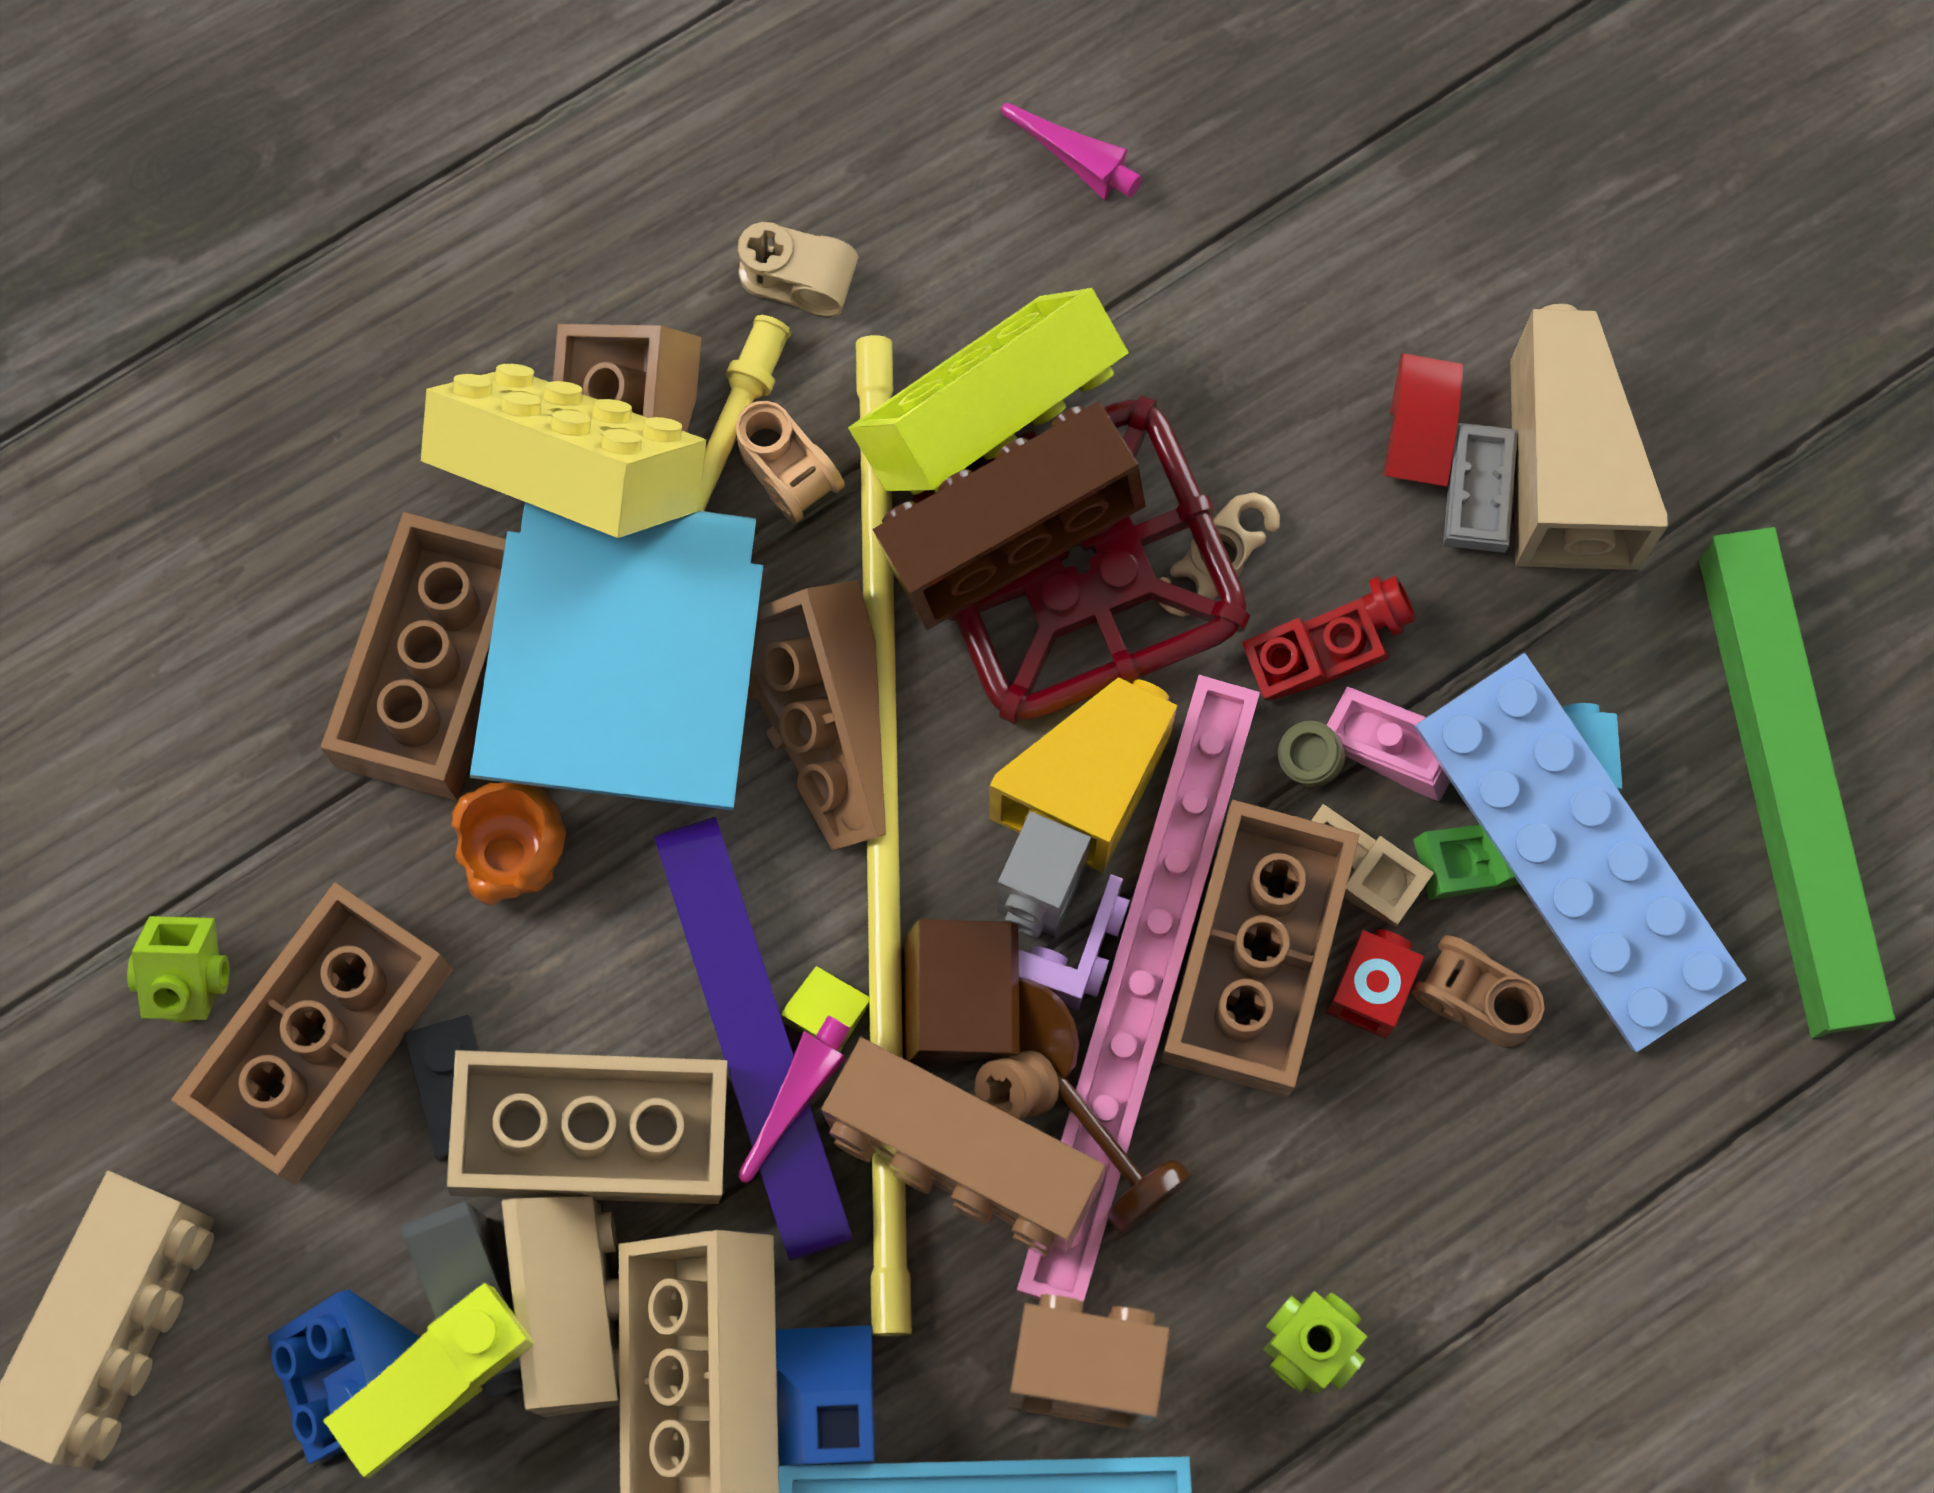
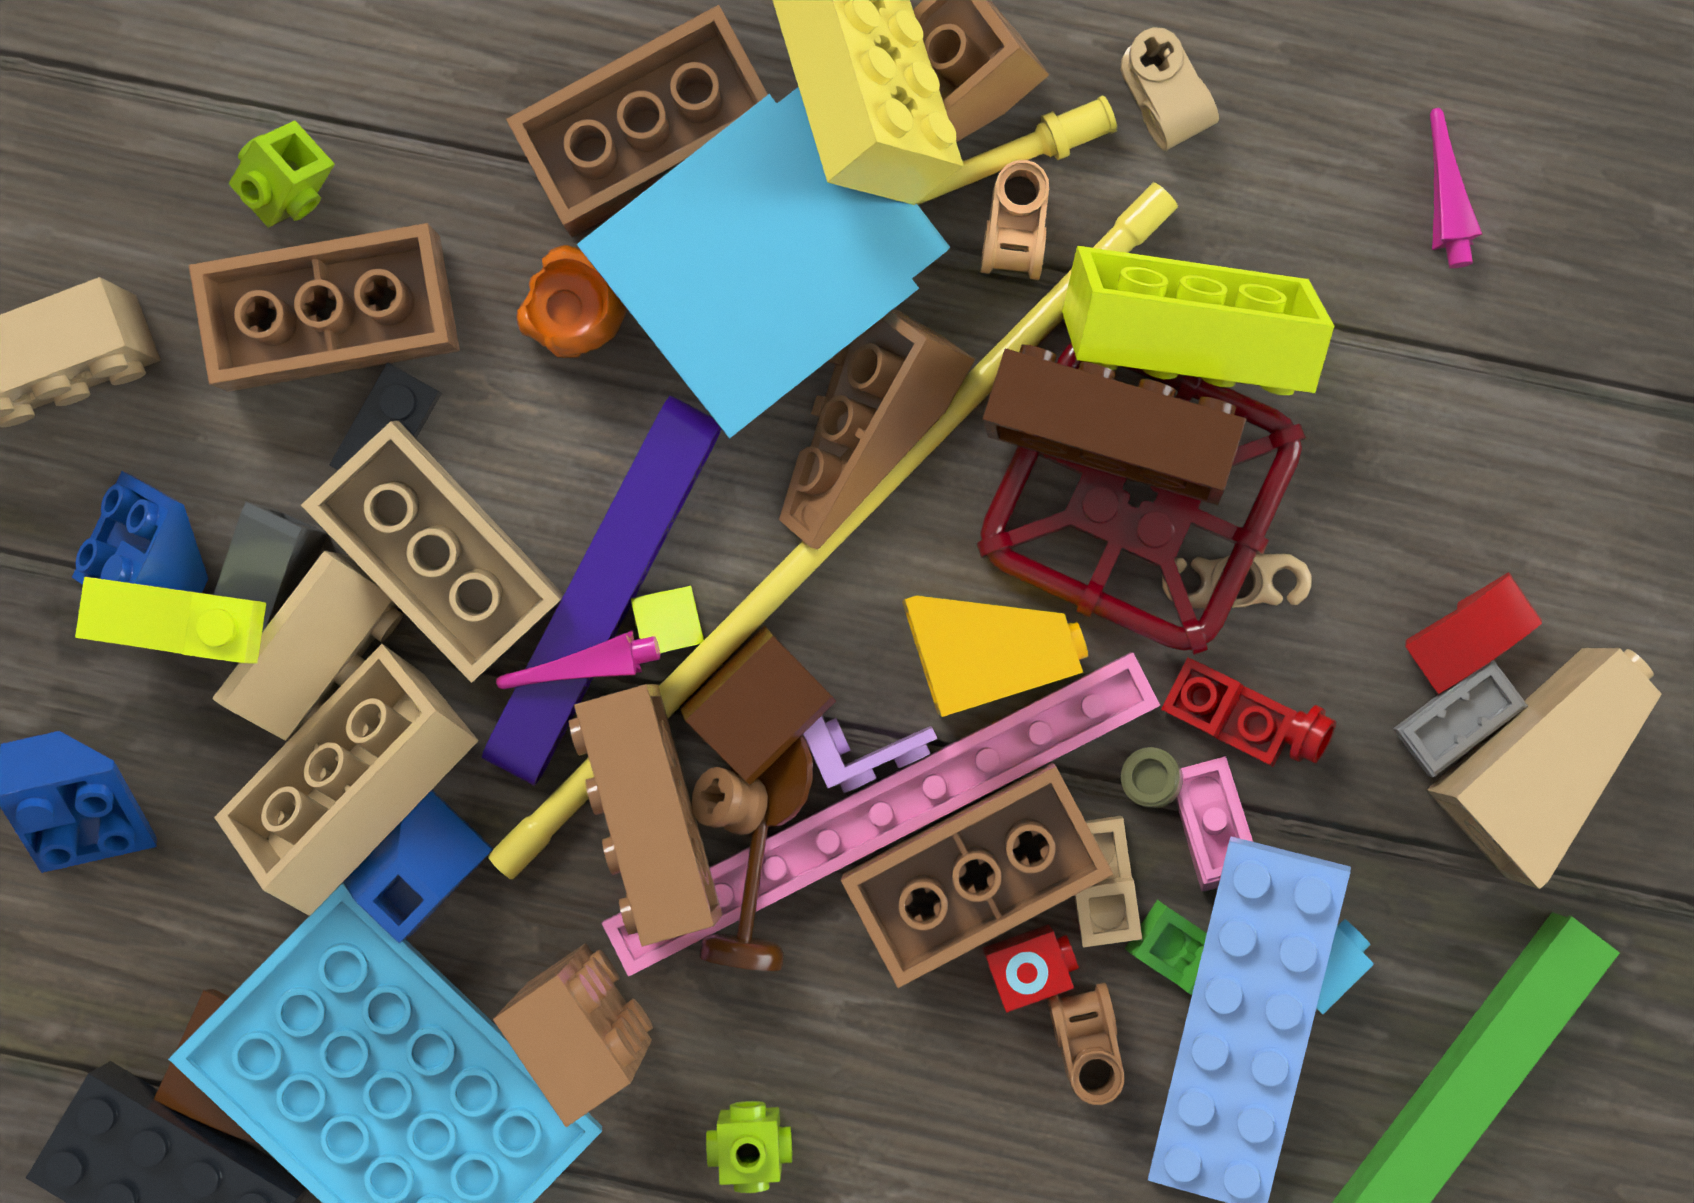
camera: 45 degrees right, 15 degrees up
light grey brick [997,811,1091,938] -> none

